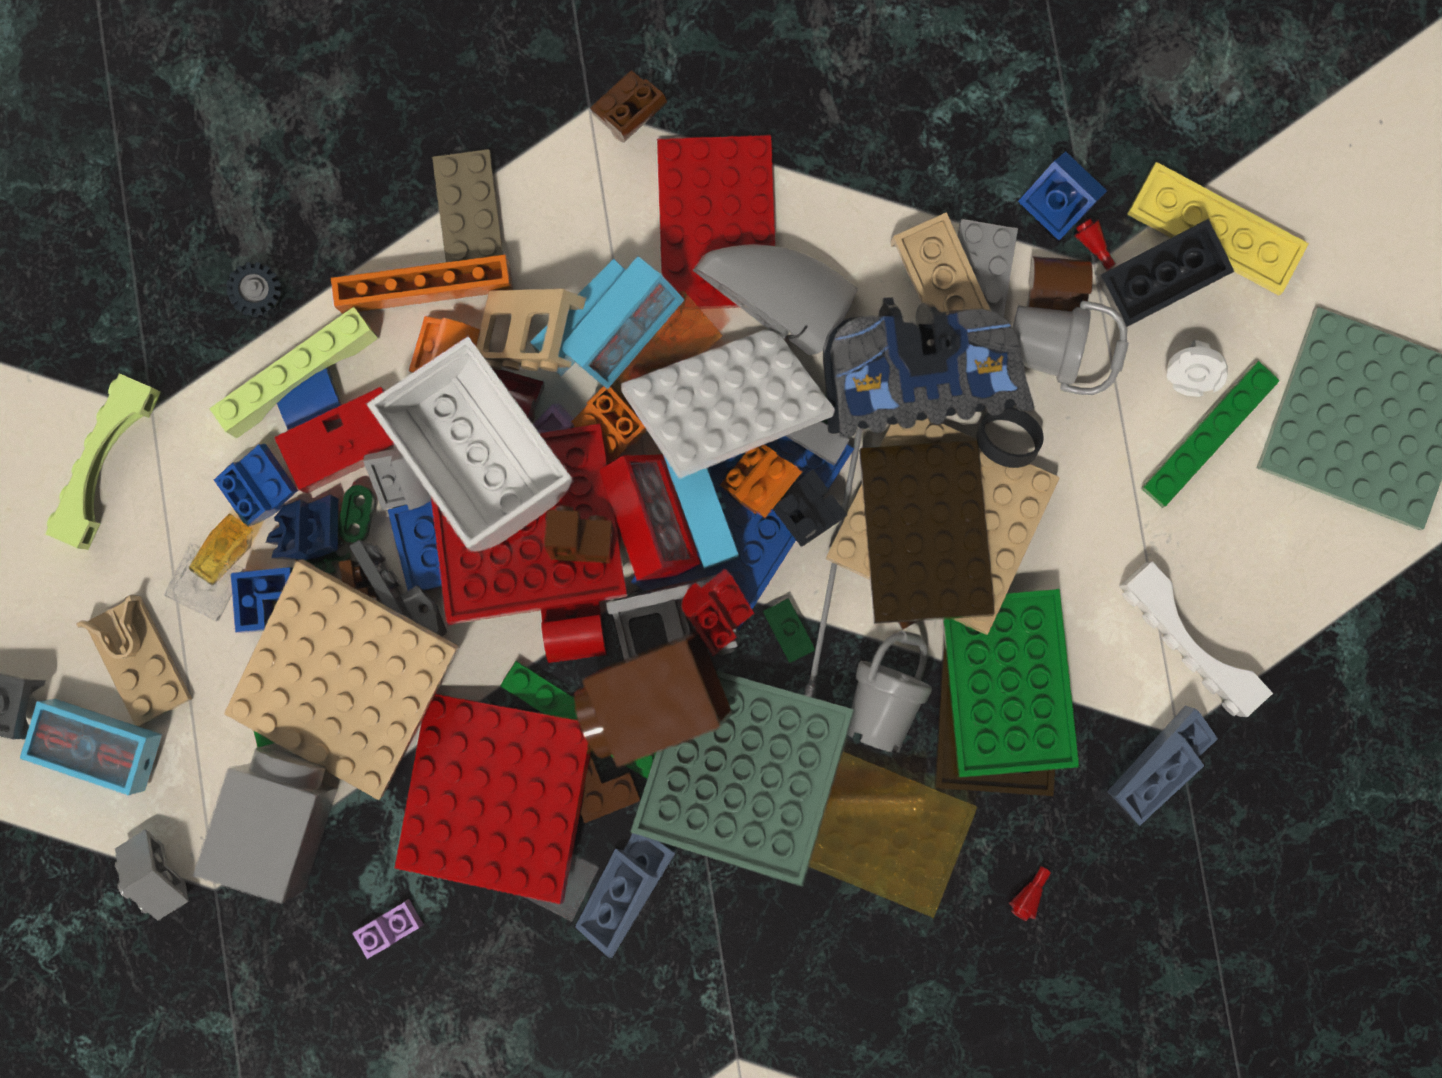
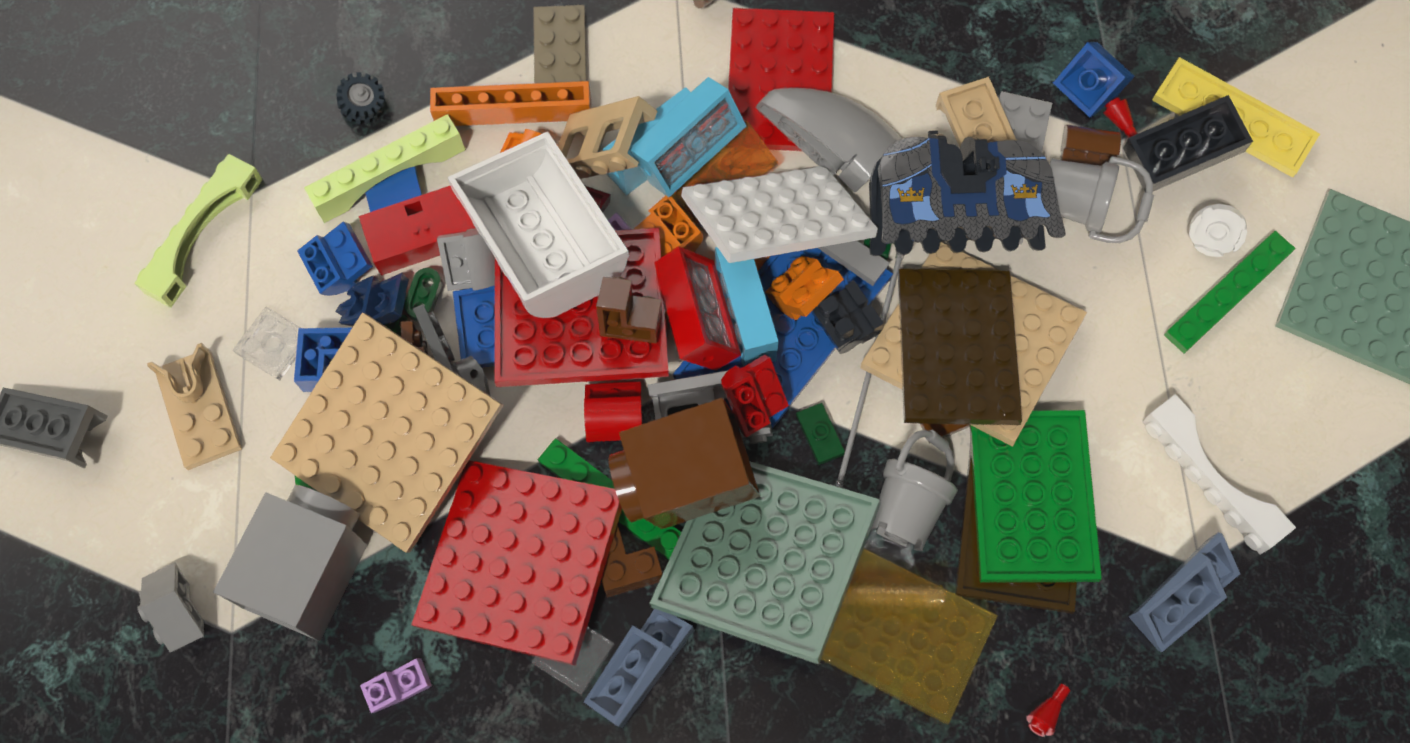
camera: 10 degrees right, 15 degrees down
brick [20,699,162,795] -> none
clear yellow slope [189,513,253,586] -> none
black tyre [976,407,1044,468] -> none

